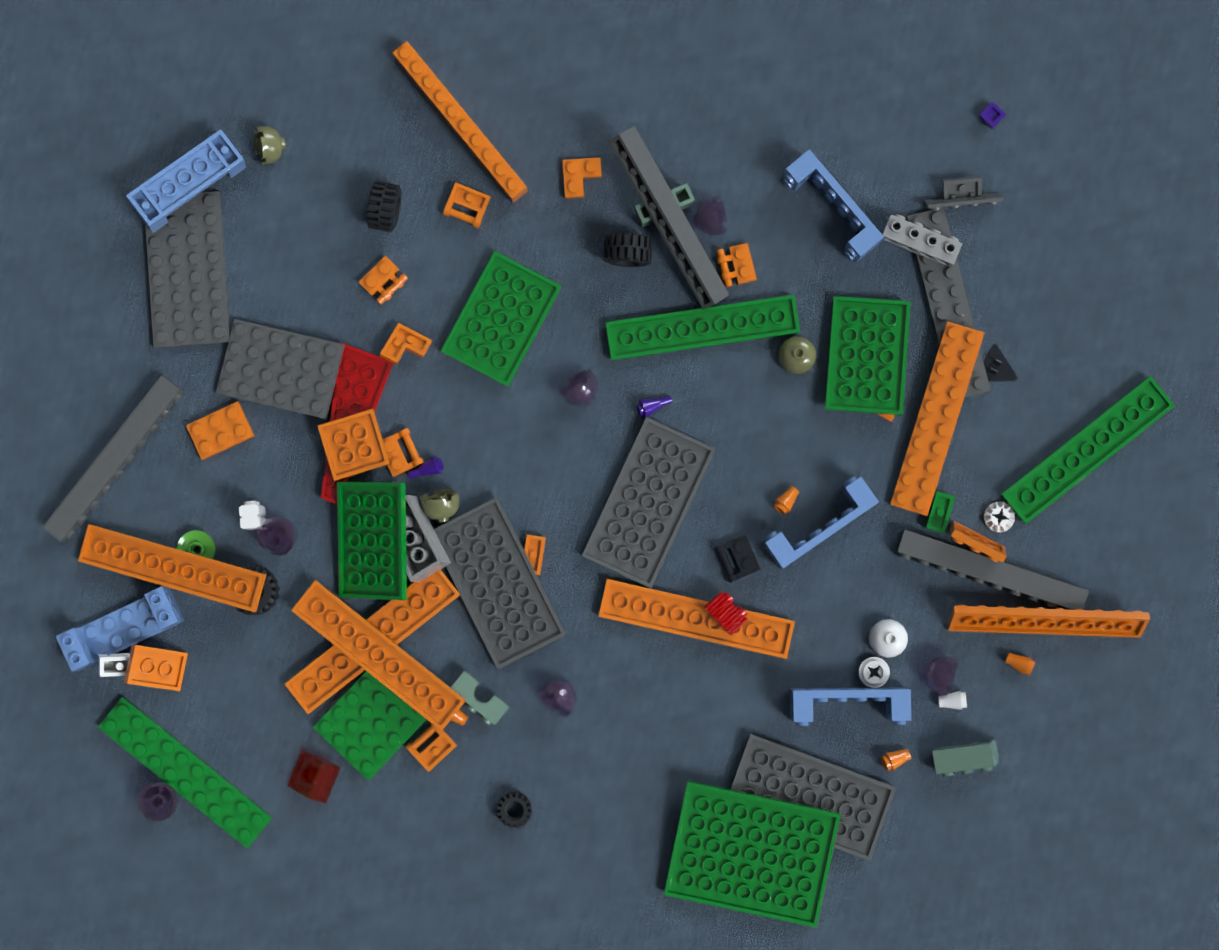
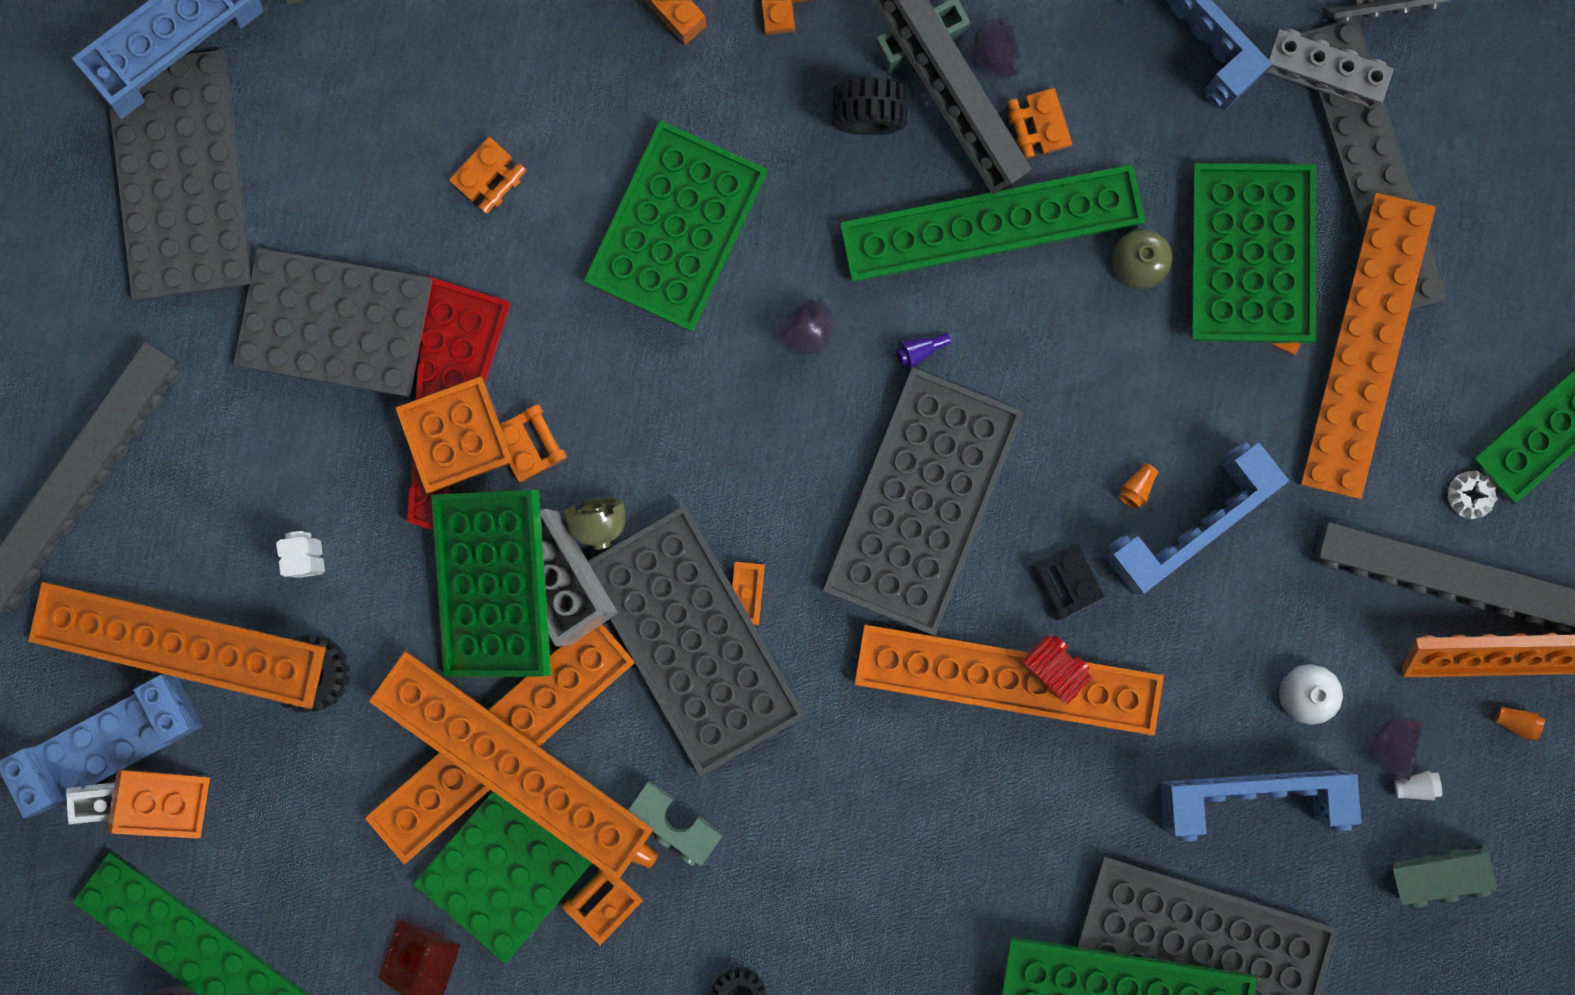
camera: 10 degrees left, 0 degrees up
bright green dish [177,530,215,559] -> none
orange plate [186,401,255,460] -> none
clear purple cylinder [257,516,297,556] -> none
black tyre [366,181,402,232] -> none
orange plate [380,323,432,365] -> none
dark purple cone [408,456,444,479] -> none
orange plate [443,182,491,229] -> none
clear purple cylinder [538,680,577,717] -> none
white gear [859,657,890,688] -> none
orange cone [881,748,911,771] -> none
green plate [925,491,955,534] -> none
orange plate [950,520,1007,563] -> none
black piece [984,344,1017,381] -> none

